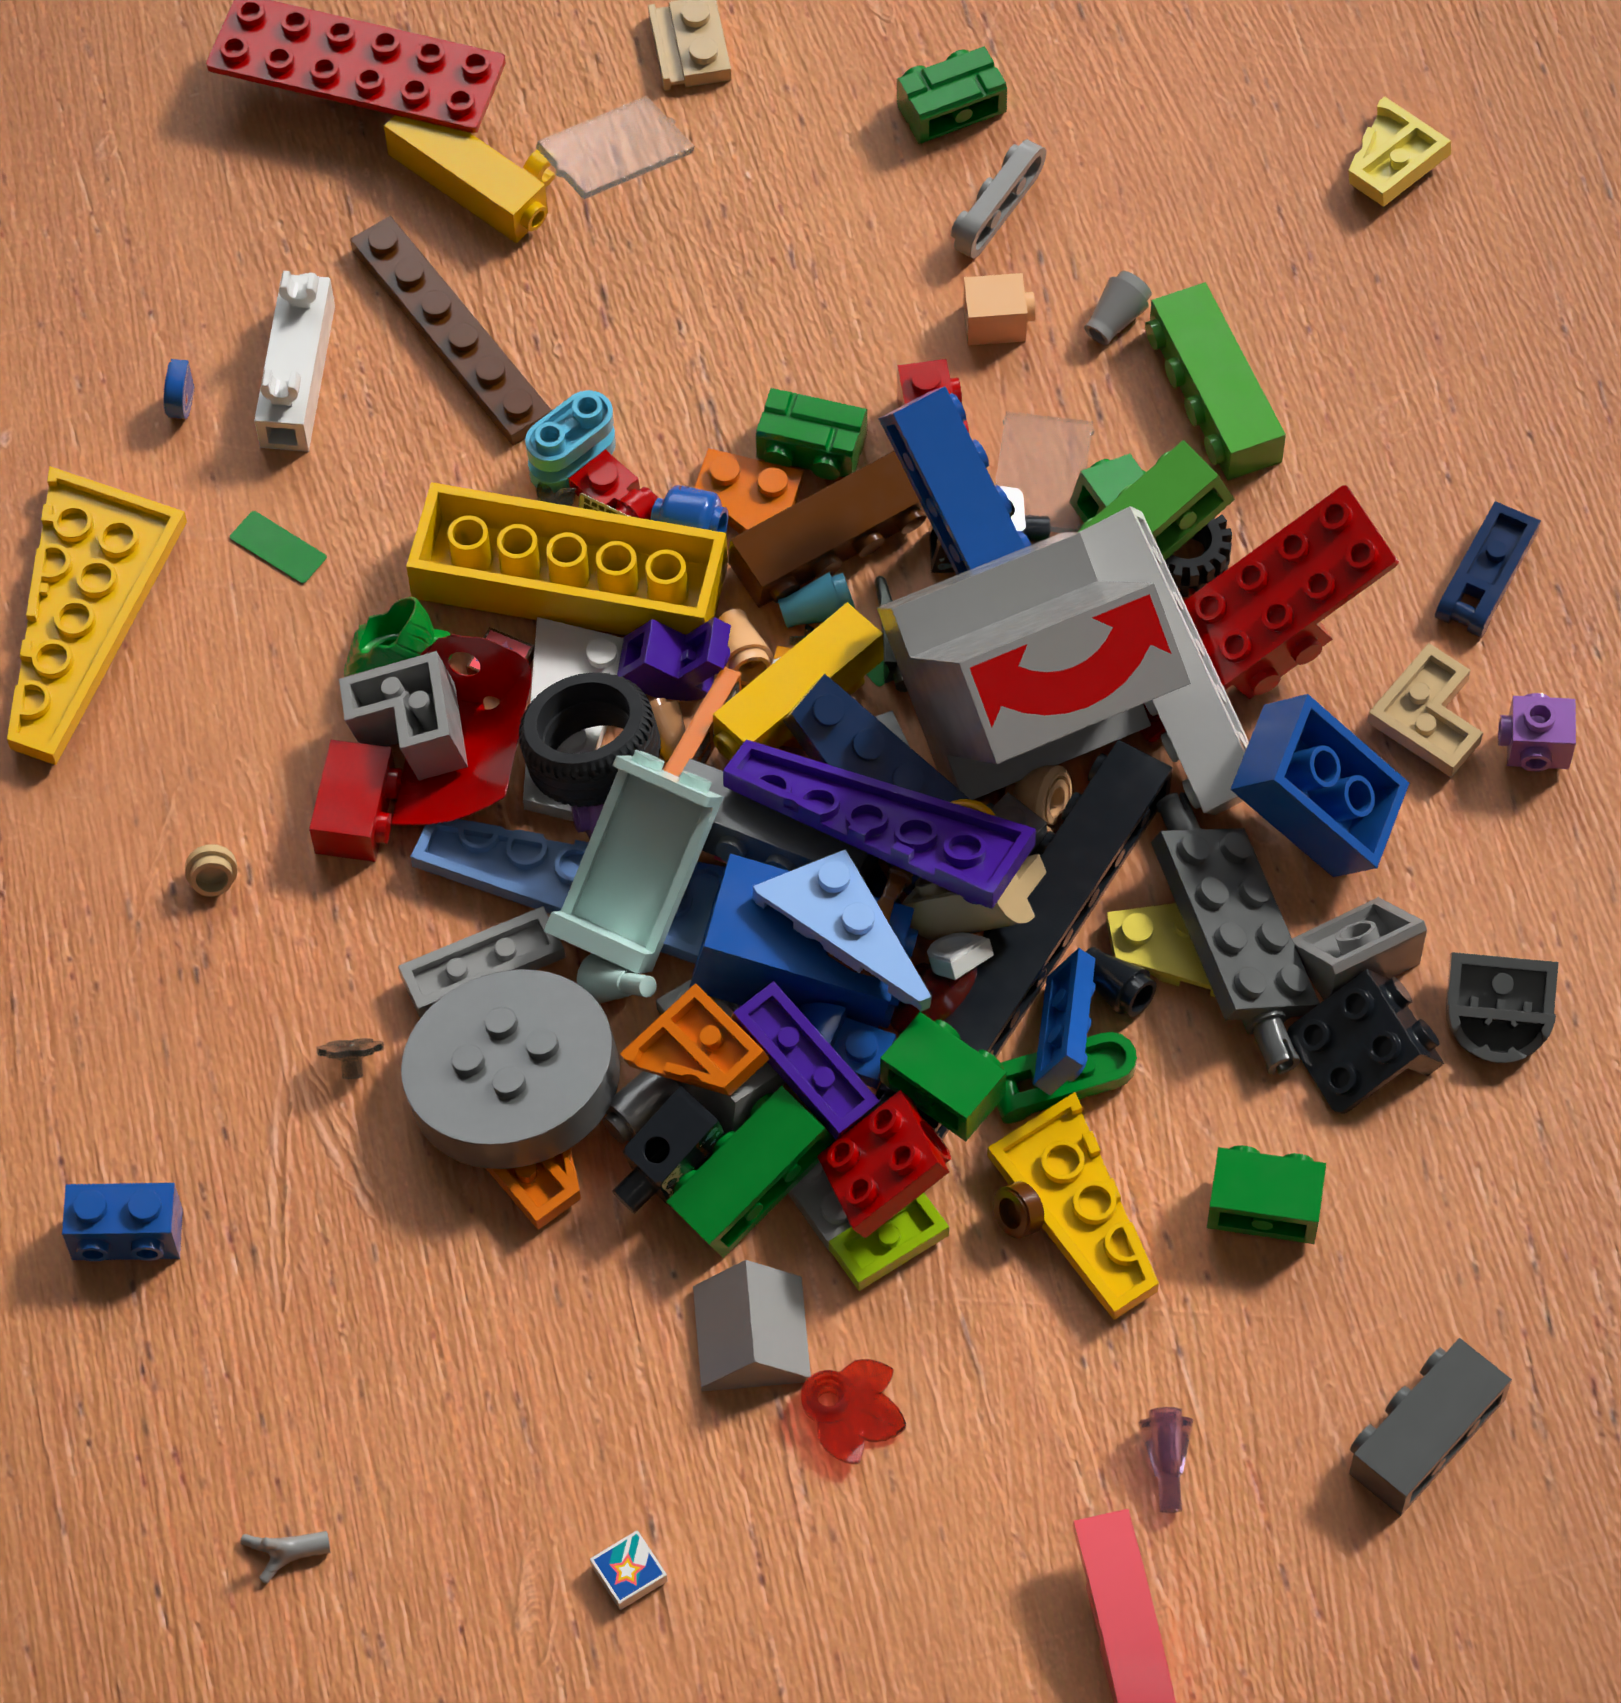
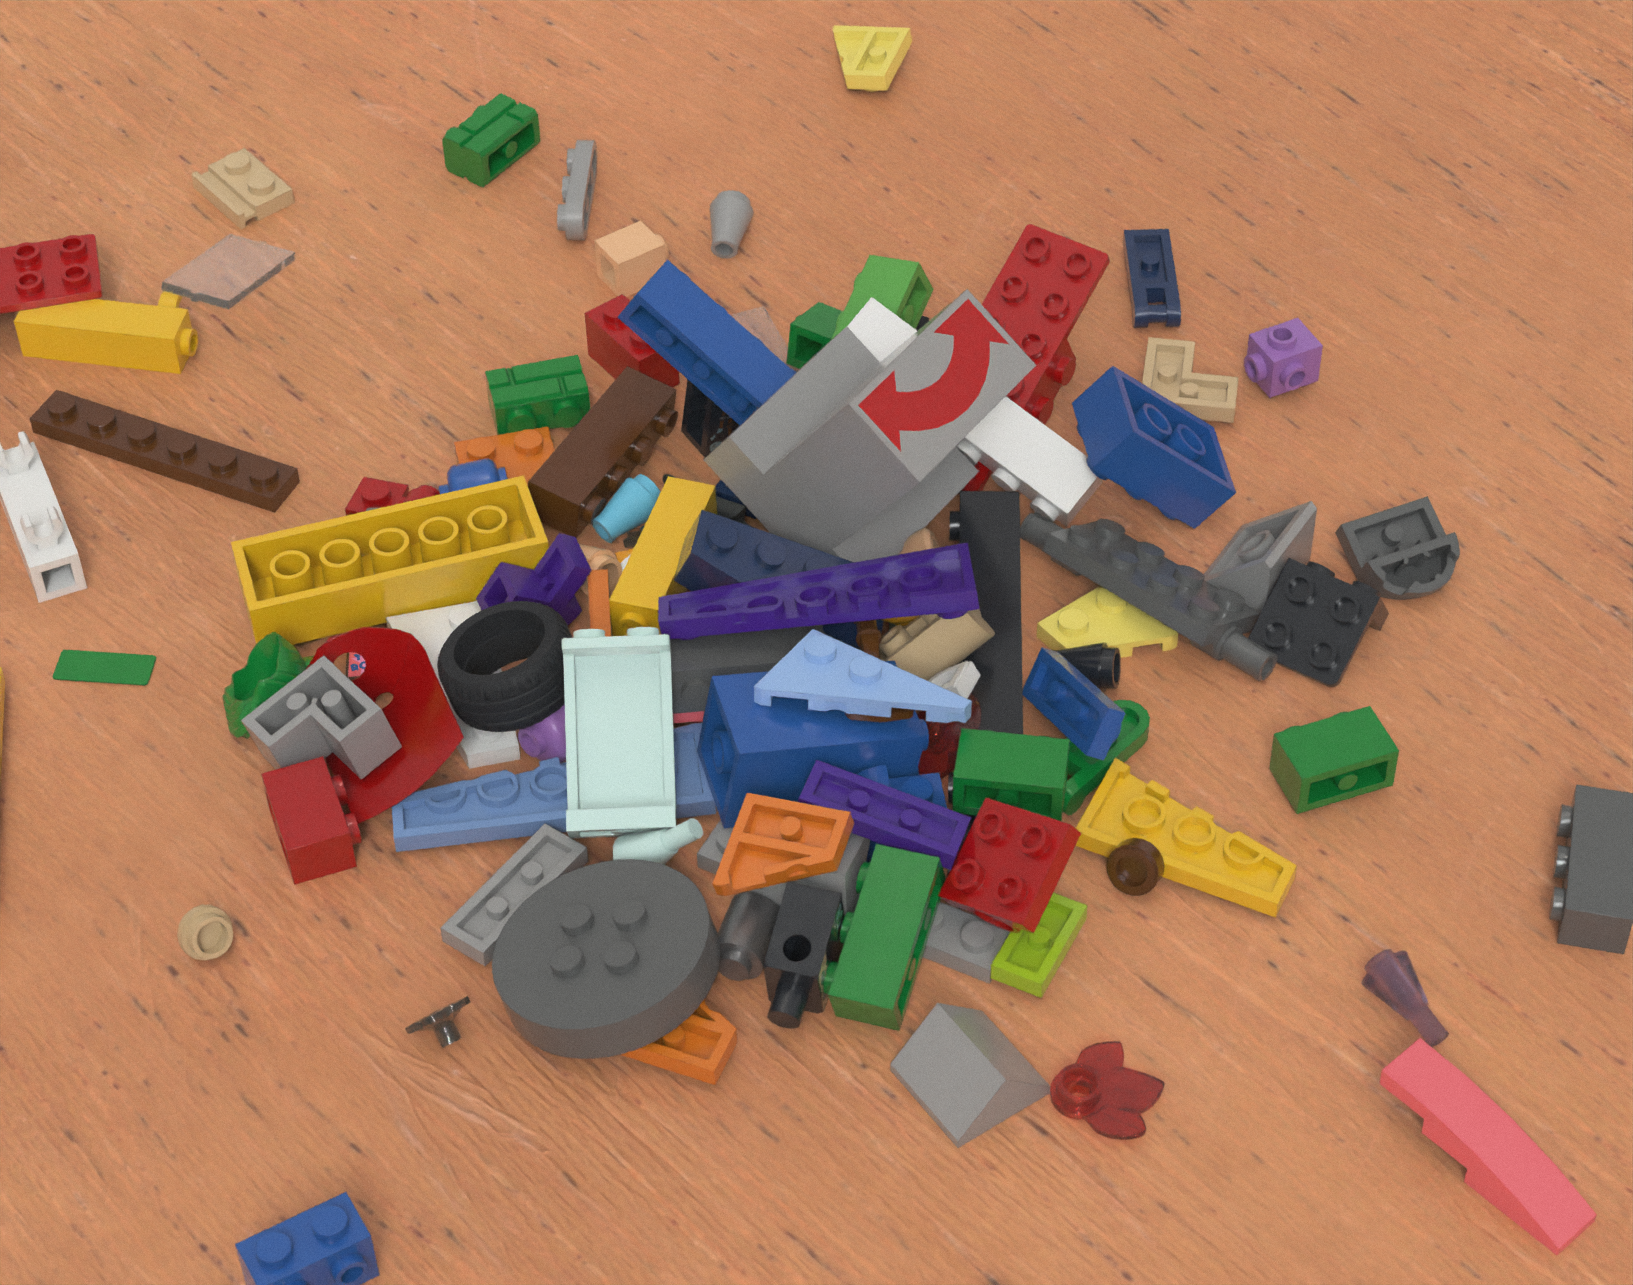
camera: 30 degrees left, 15 degrees down
medium azure brick [525,390,616,493] -> none
bright green brick [1145,282,1286,481] -> none

